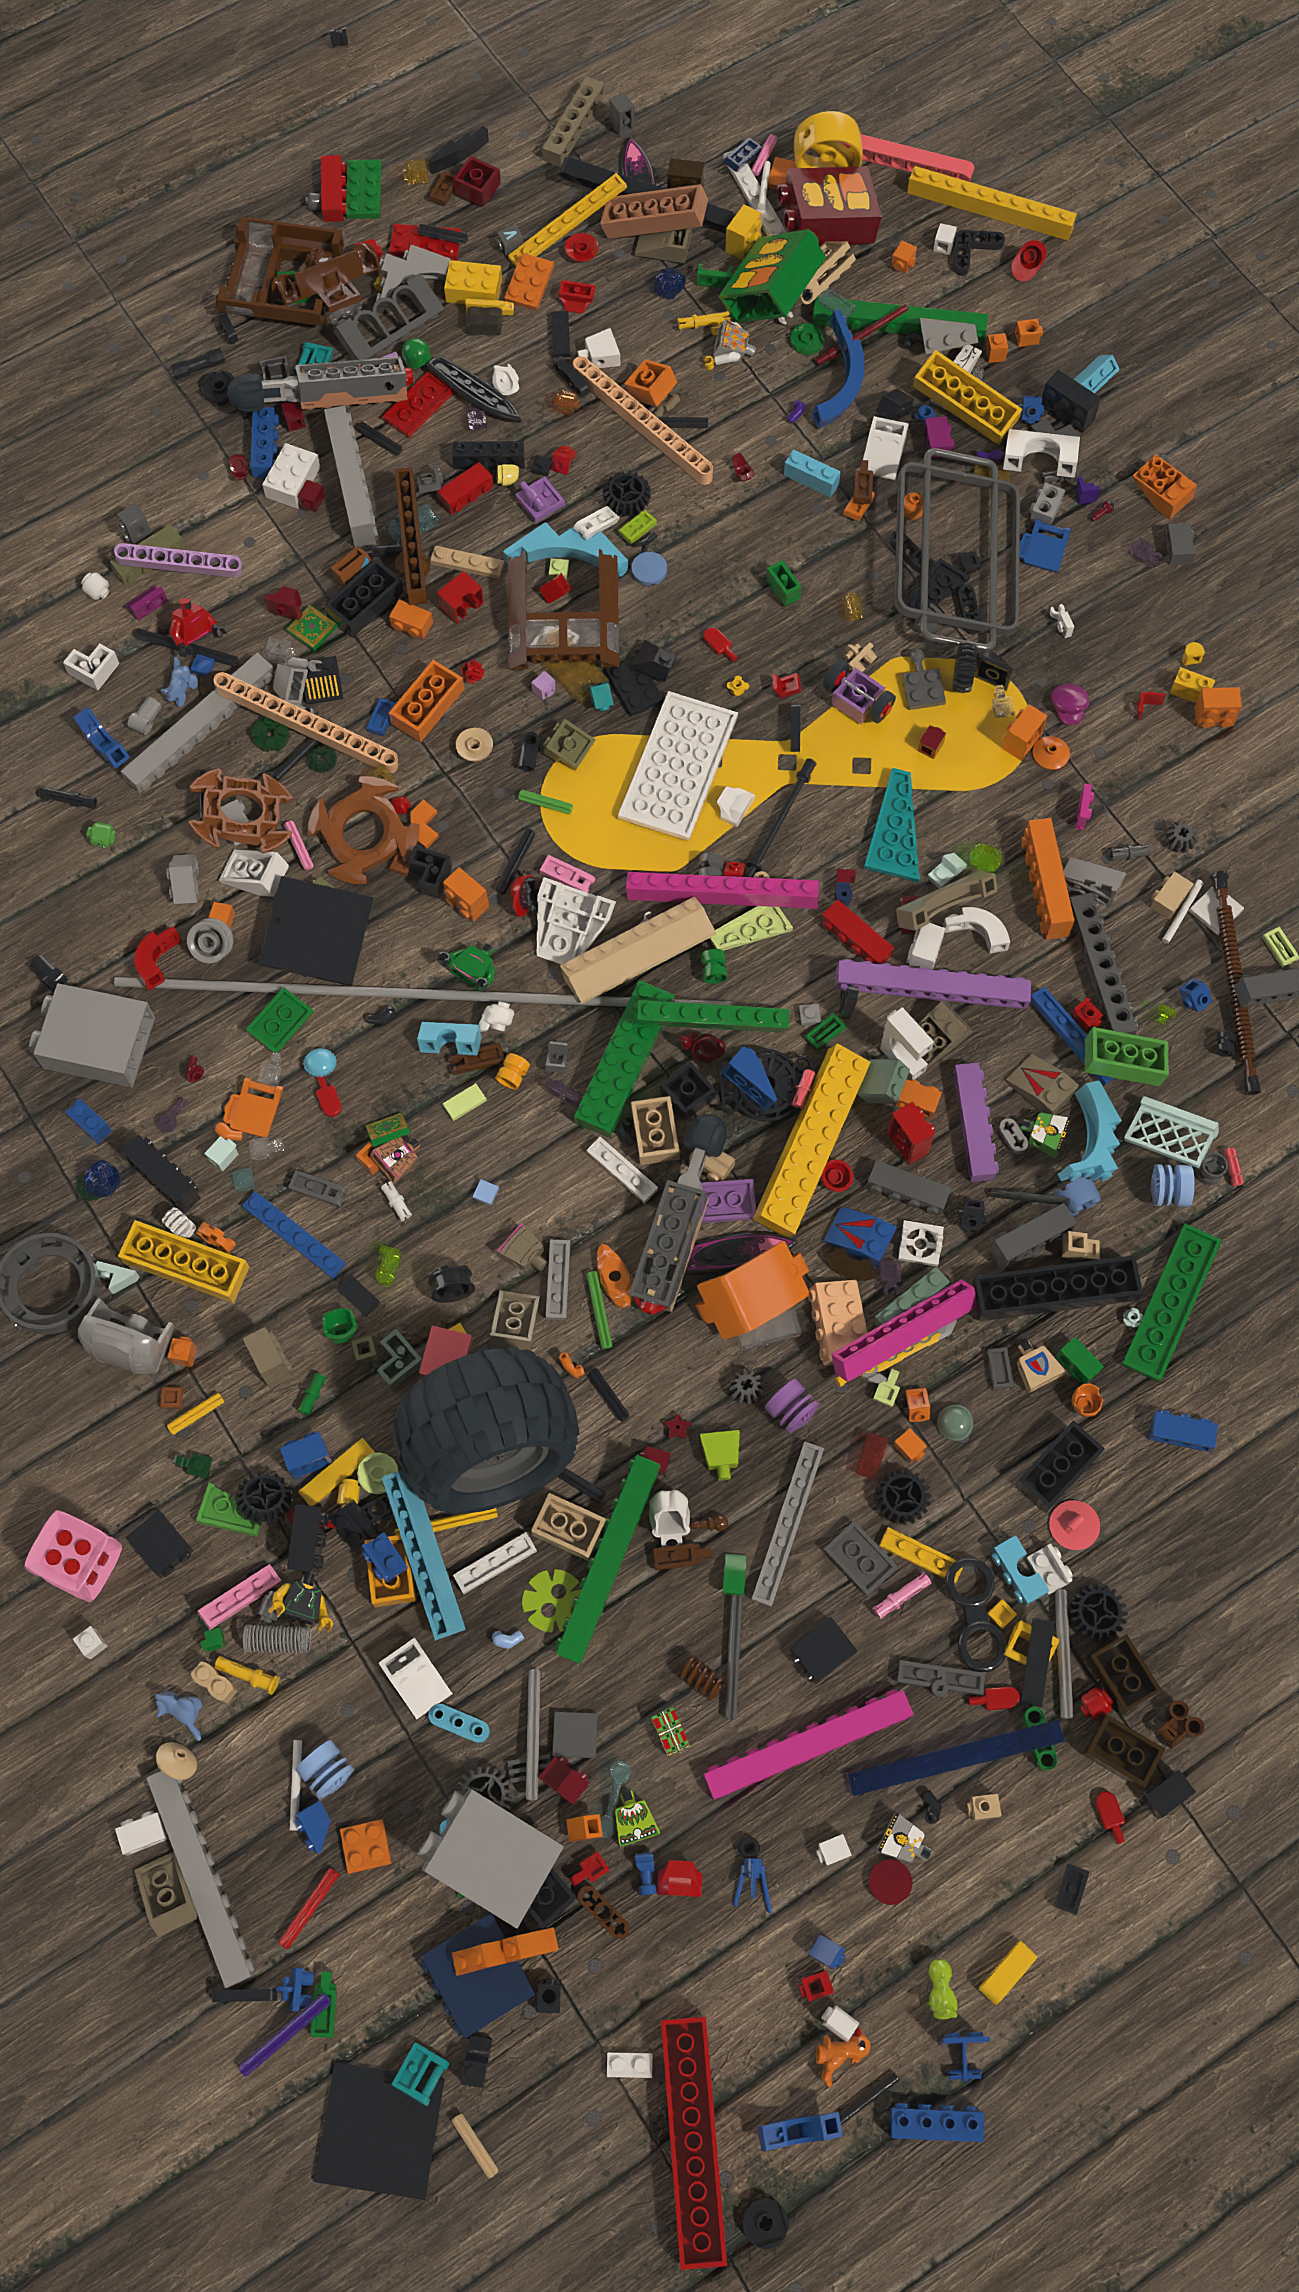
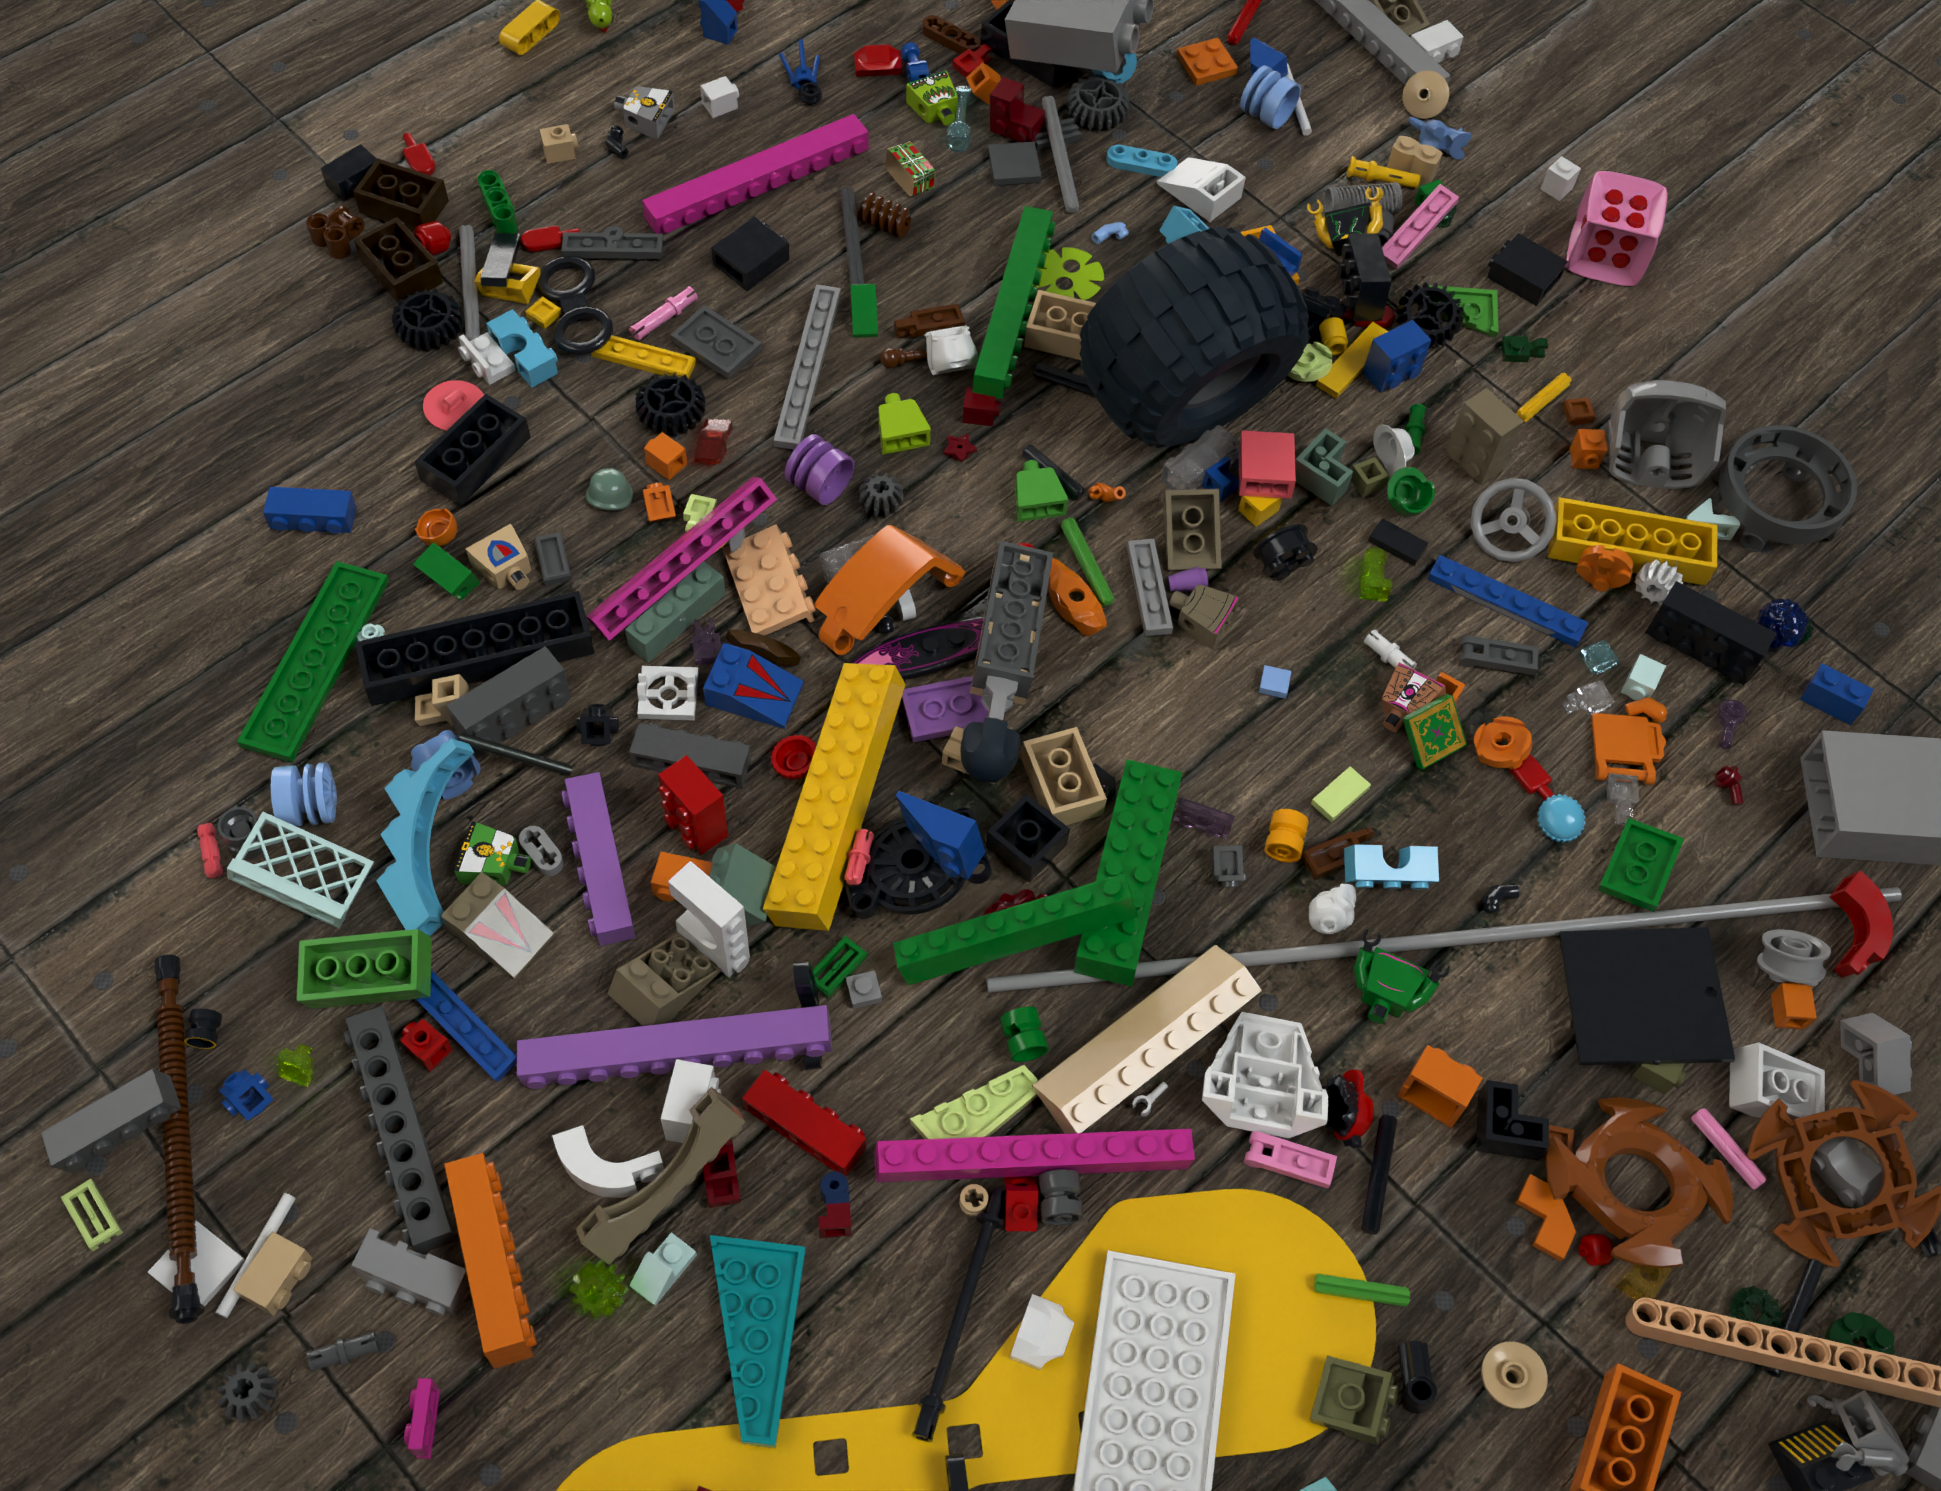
camera: 165 degrees right, 10 degrees down
blue tile [366,698,396,737] -> none
white plate [587,1137,658,1204] -> none
clear blue plate [848,1720,1065,1796] -> none
dark red tile [868,1859,913,1905] -> none
black plate [1054,1864,1089,1915] -> none
none -> bright green torso [1015,460,1068,522]
none -> medium lavender cone [1168,566,1208,592]
none -> white piece [1373,424,1415,476]
none -> light grey piece [1470,478,1557,563]
none -> orange plate [1474,716,1532,769]

